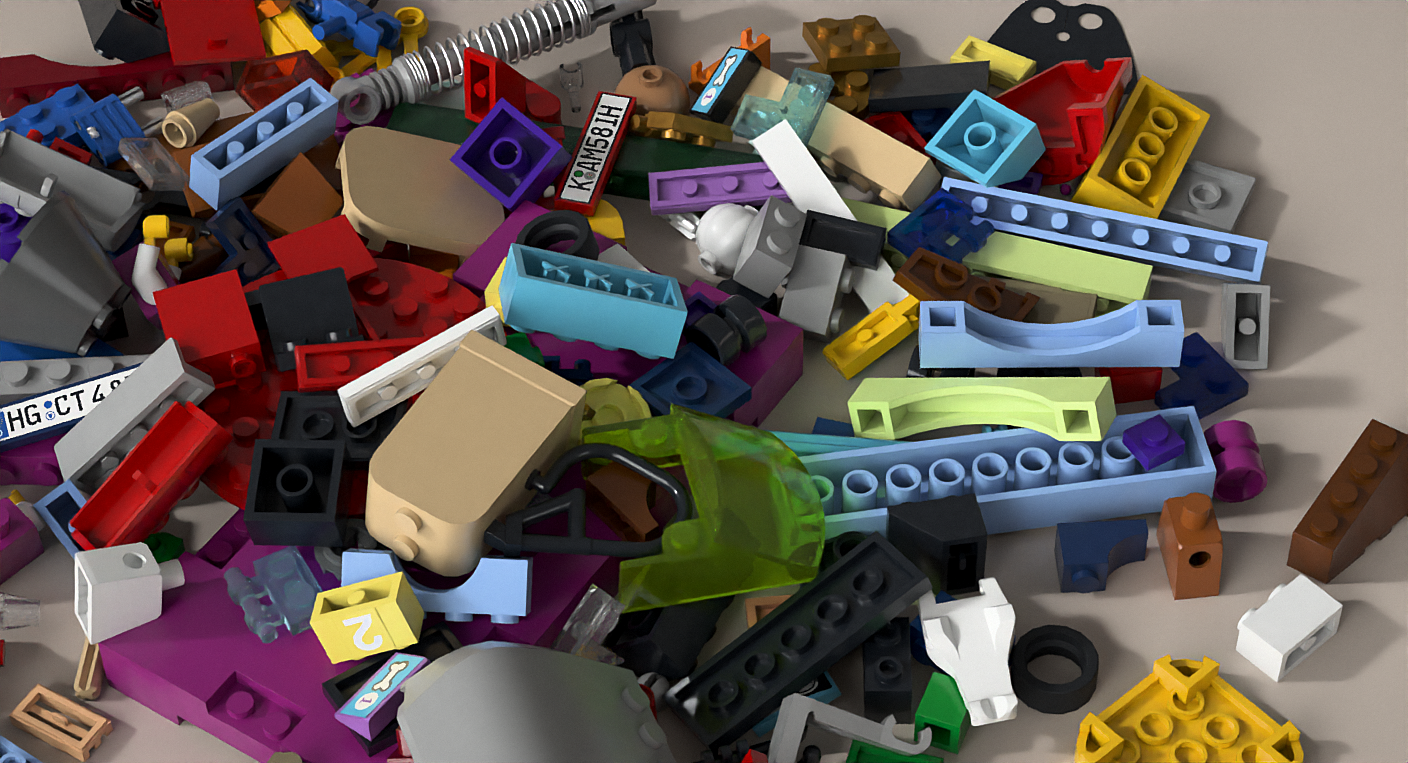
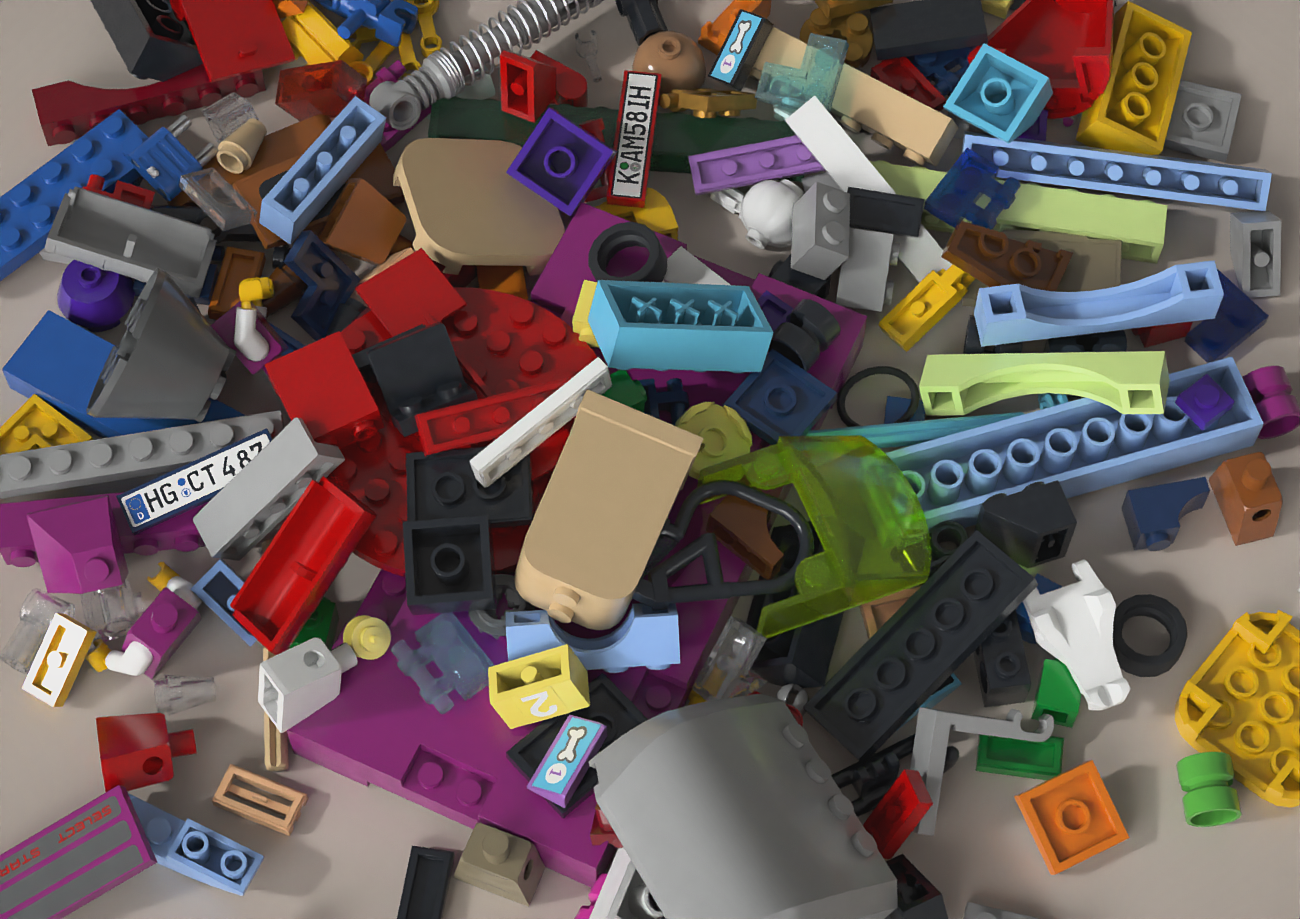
camera: 10 degrees left, 15 degrees up
none -> light yellow wheel [343,615,391,660]
none -> black tyre [837,366,920,427]

